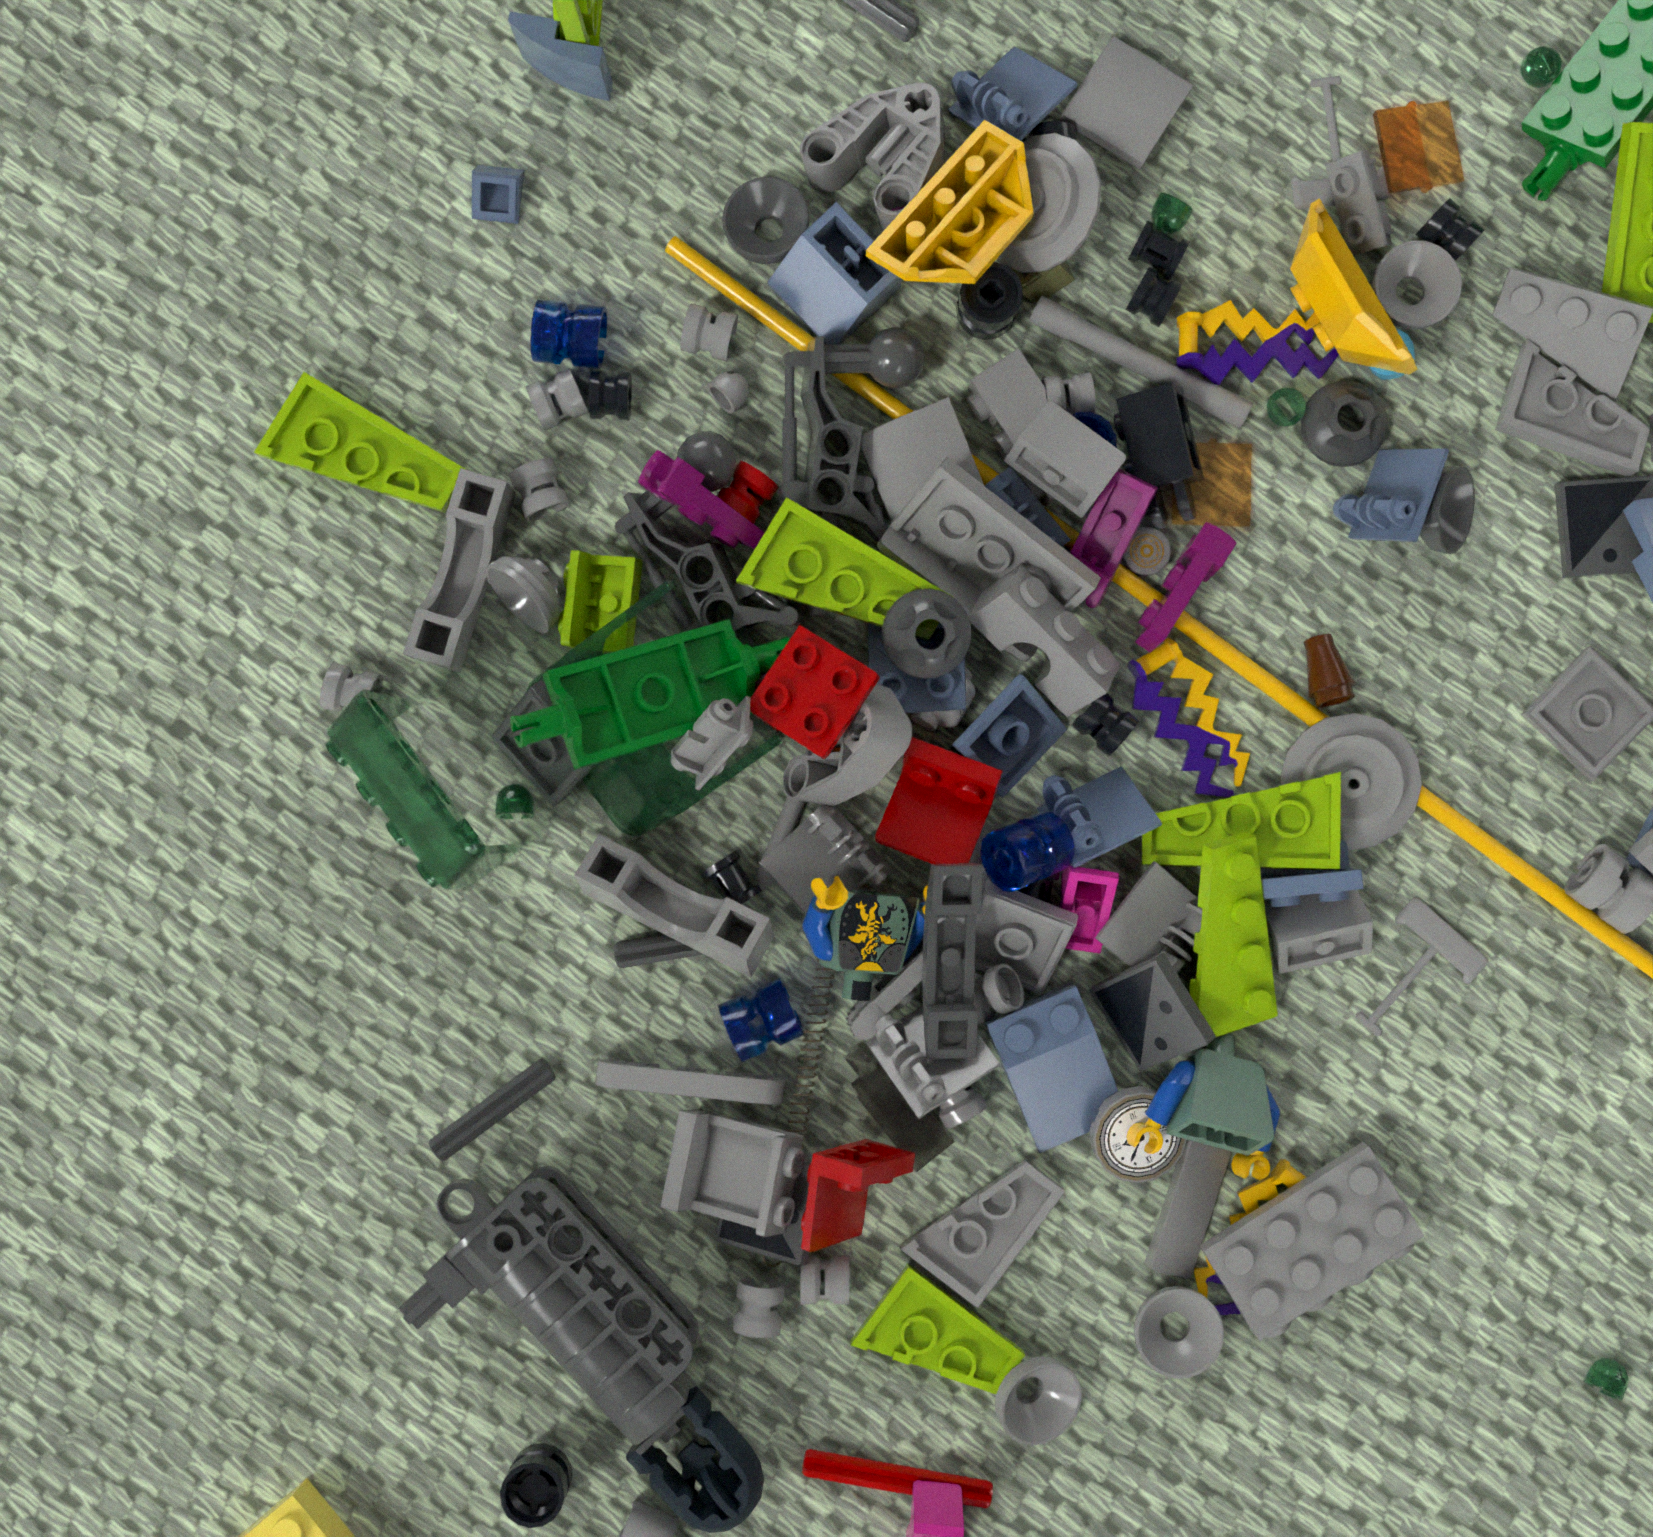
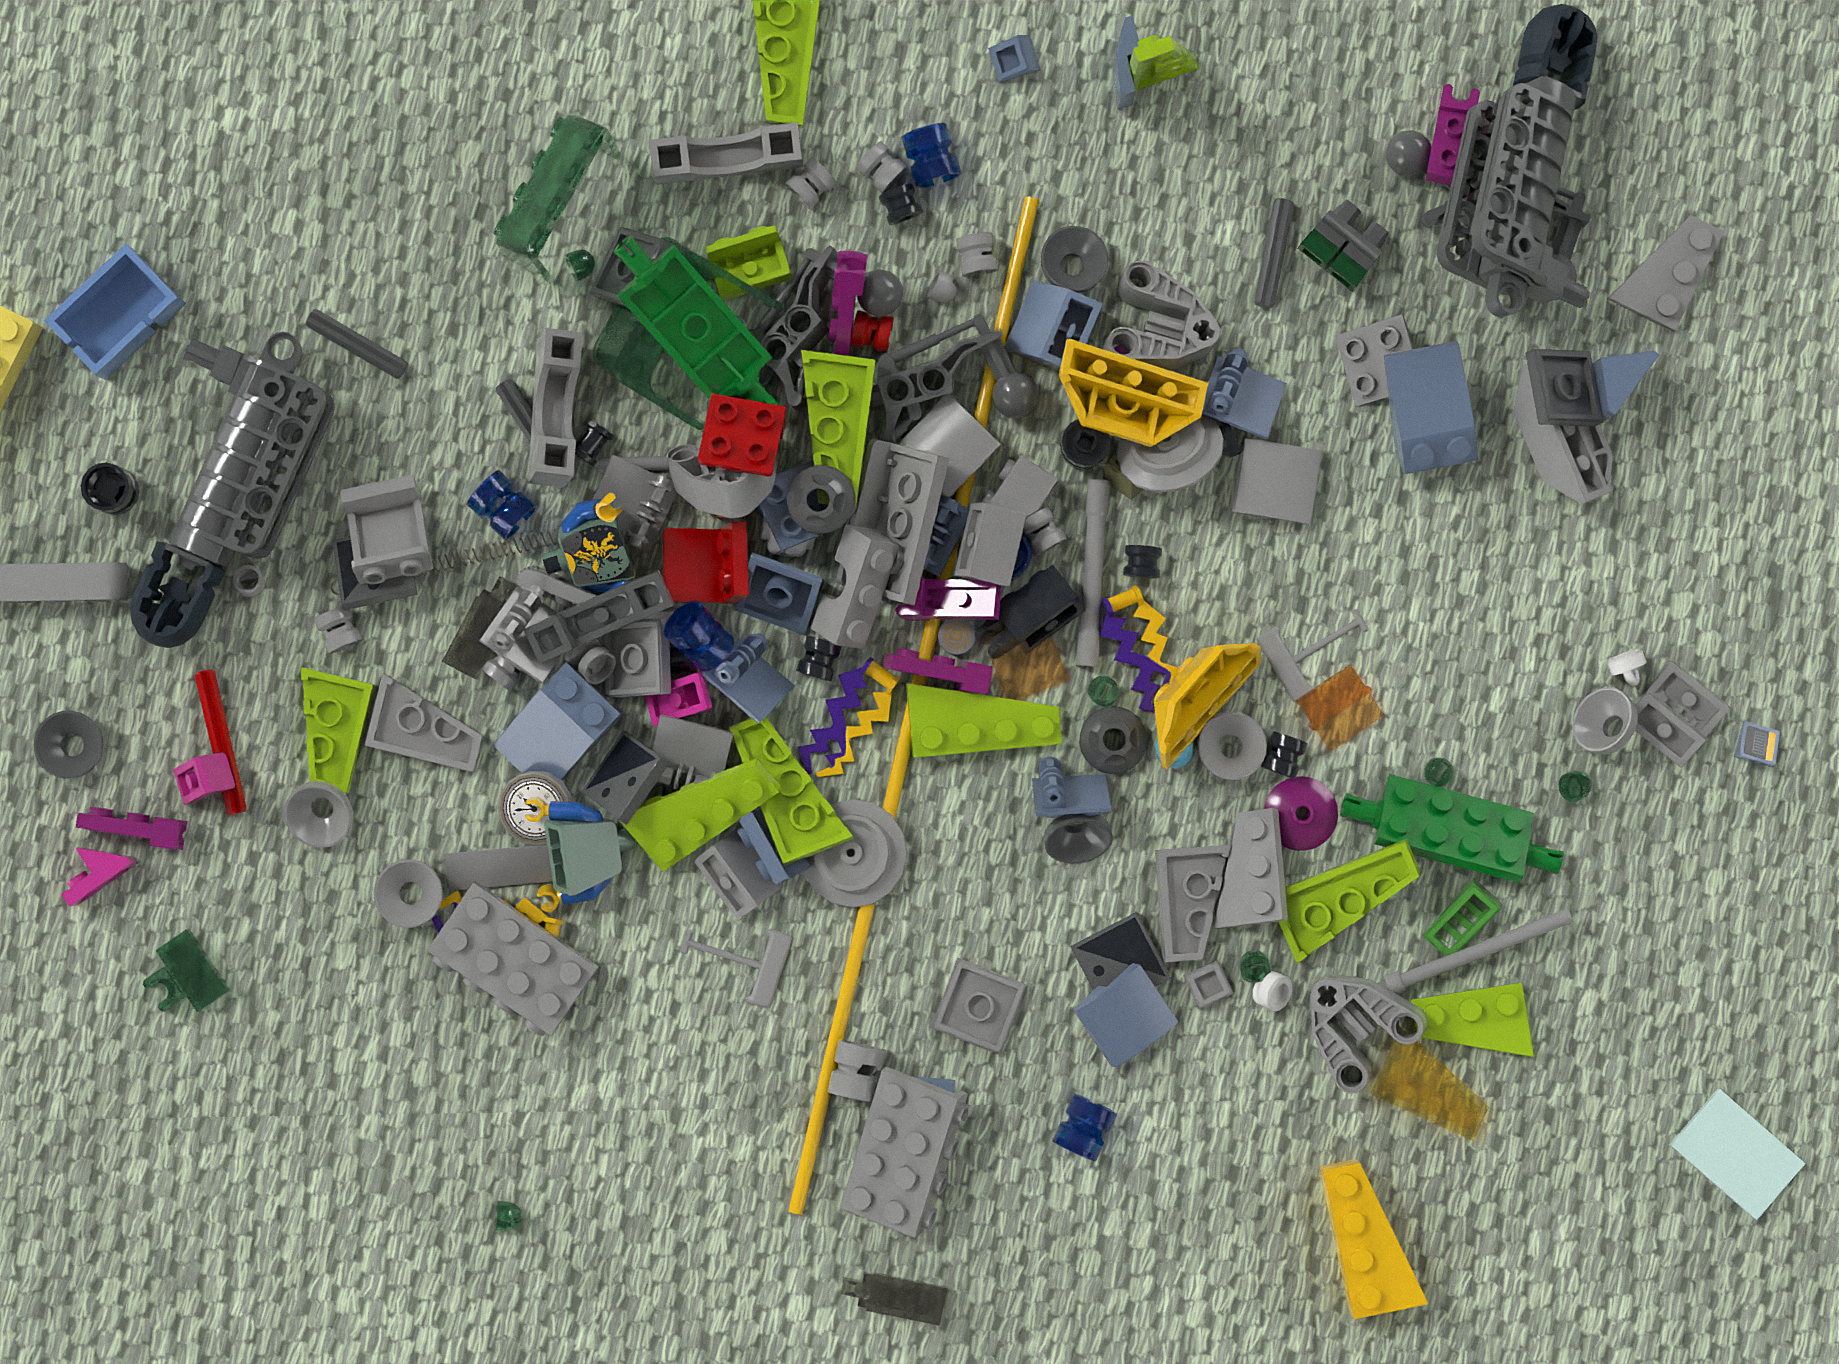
camera: 70 degrees right, 0 degrees up
light grey wheel [320,662,383,720] -> none
light grey piece [485,556,562,634] -> none
light grey beam [595,1059,785,1105] -> none
light grey hinge [670,696,753,790] -> none
light grey wheel [733,1277,785,1338] -> none
red bracket [801,1139,915,1252] -> none
black bush [1128,221,1190,281] -> none
clear green hinge [1150,192,1193,234] -> none
reddish brown cone [1303,634,1356,708] -> none
light grey hinge [1325,150,1394,256] -> none
none -> medium blue piece [44,243,186,380]
none -> light grey hinge [233,565,265,597]
none -> lime wing [906,683,1062,758]
none -> magenta dish [1264,776,1338,851]

